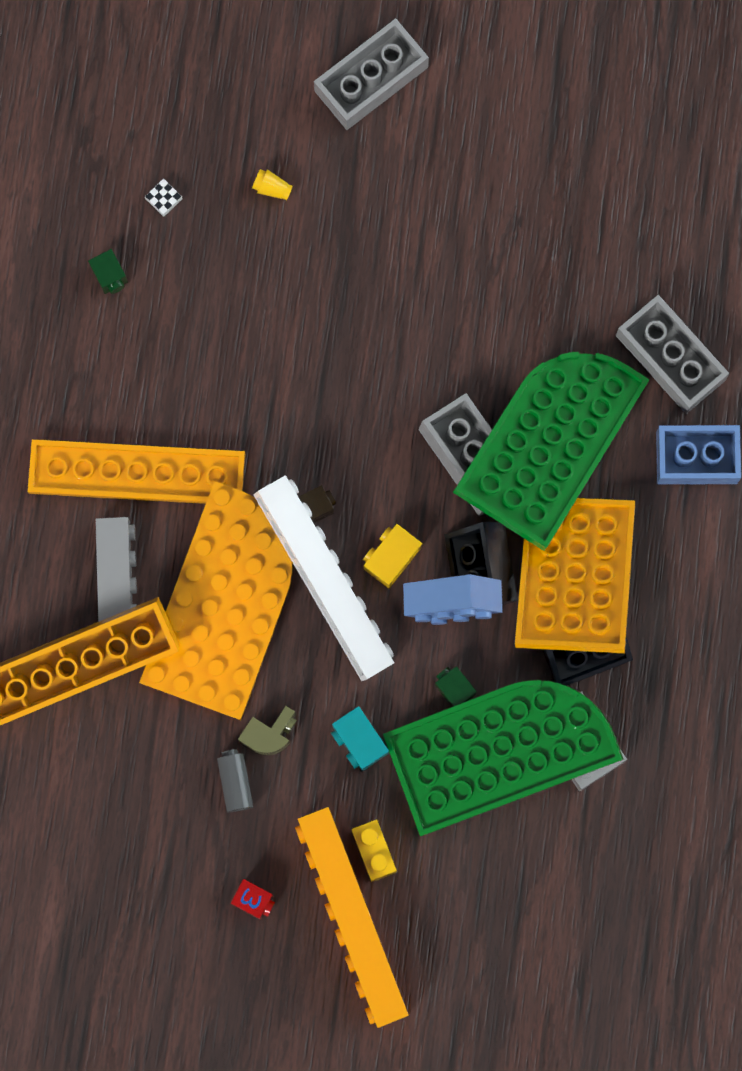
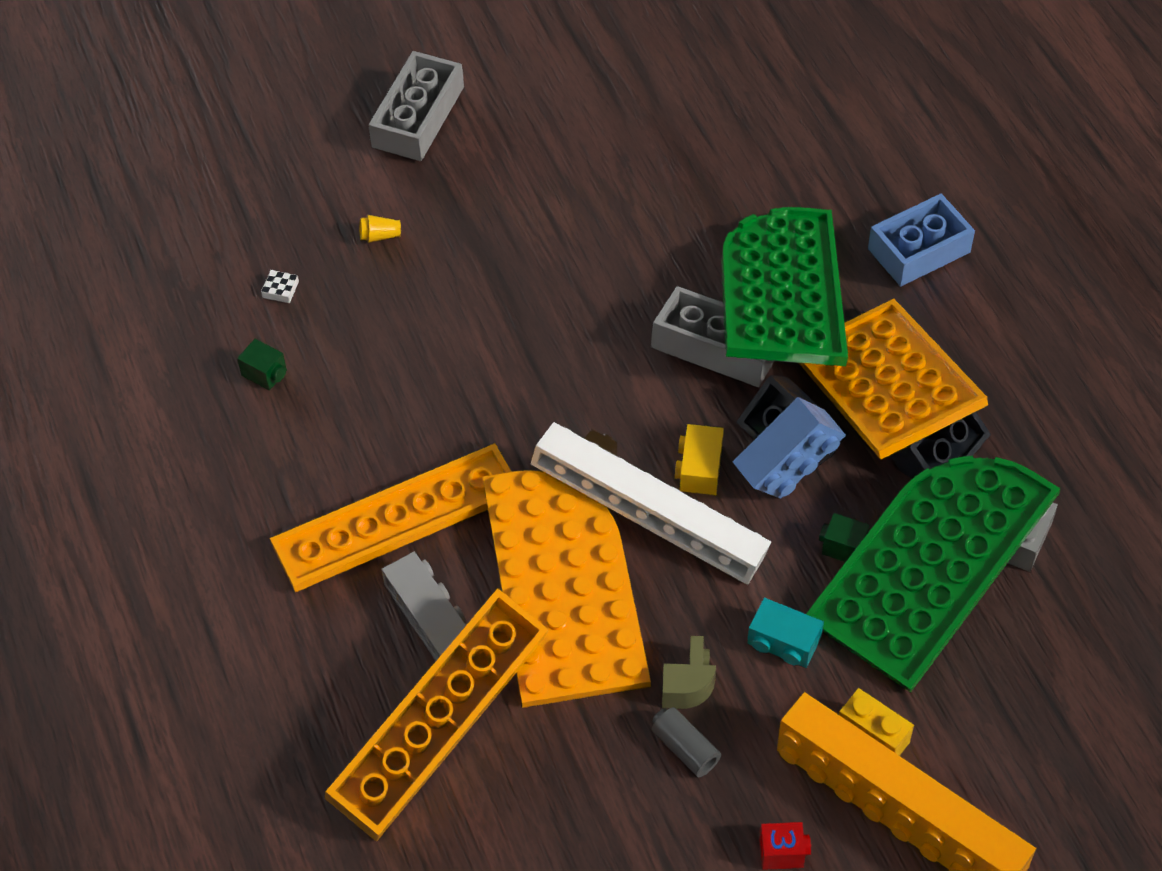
camera: 30 degrees left, 25 degrees down
light grey brick [616,295,729,414] -> none

